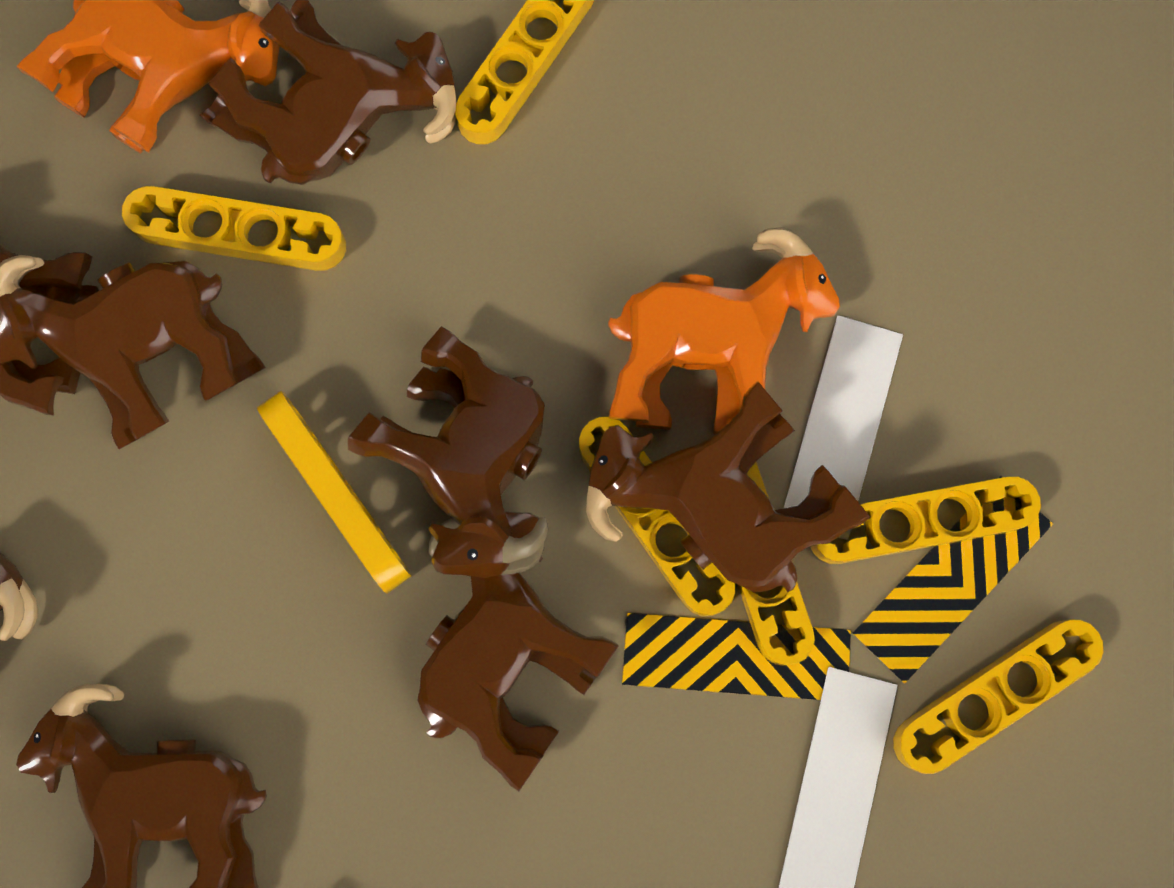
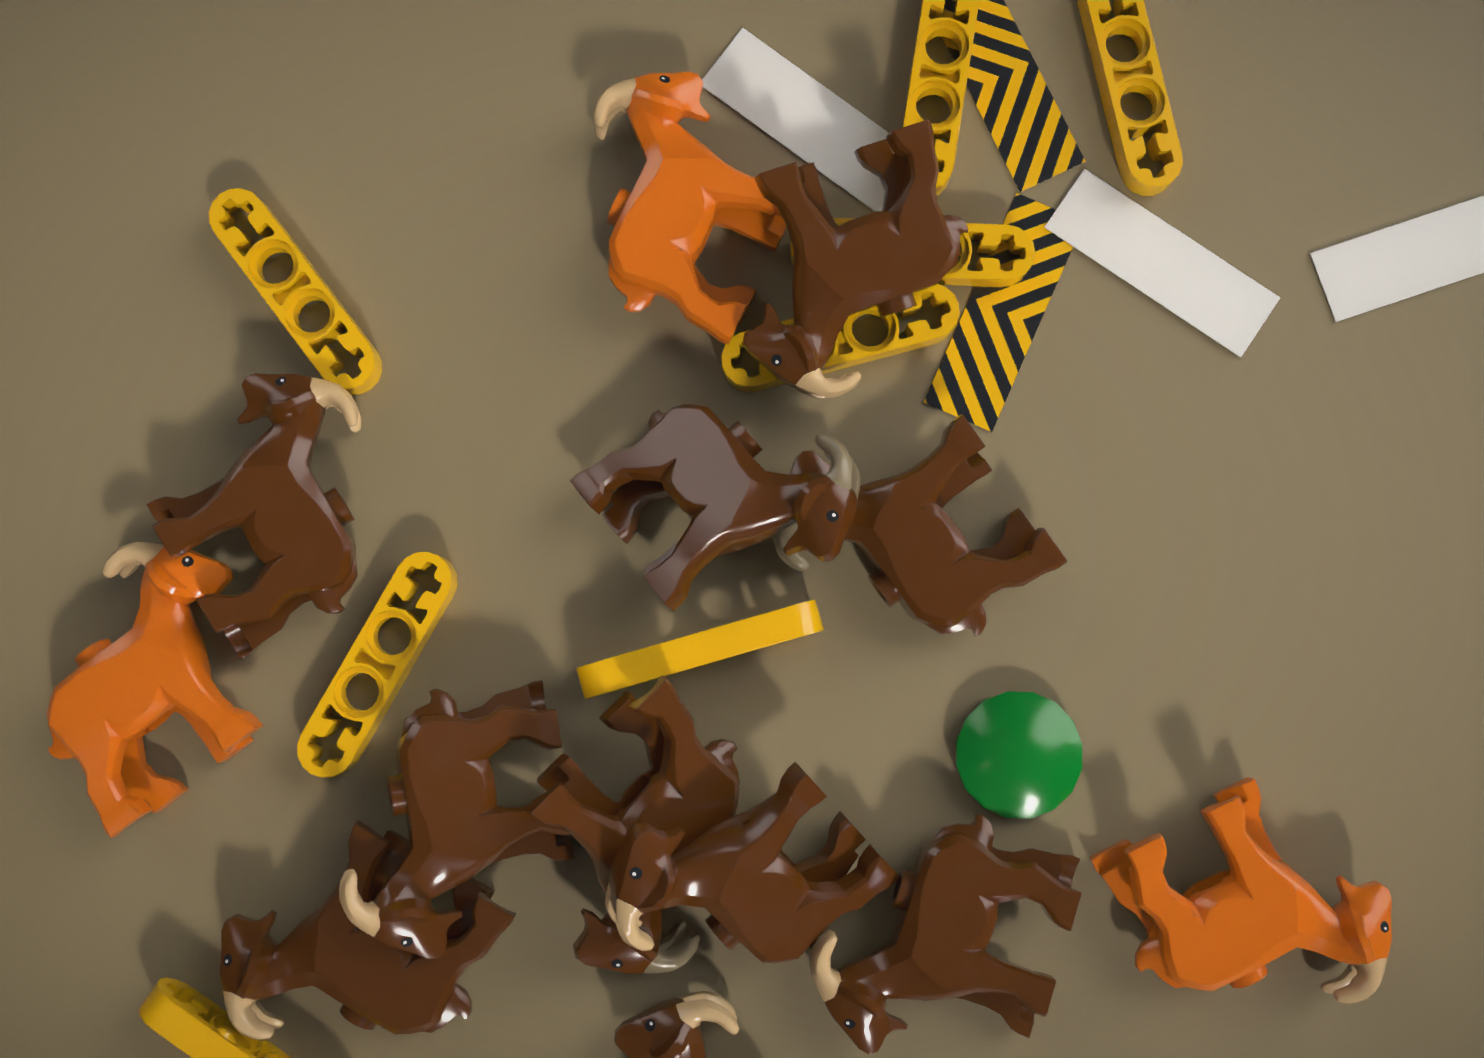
camera: 65 degrees left, 5 degrees up
none -> reddish brown animal [524,675,740,974]
none -> reddish brown animal [605,762,900,963]
none -> green dish [956,691,1082,819]

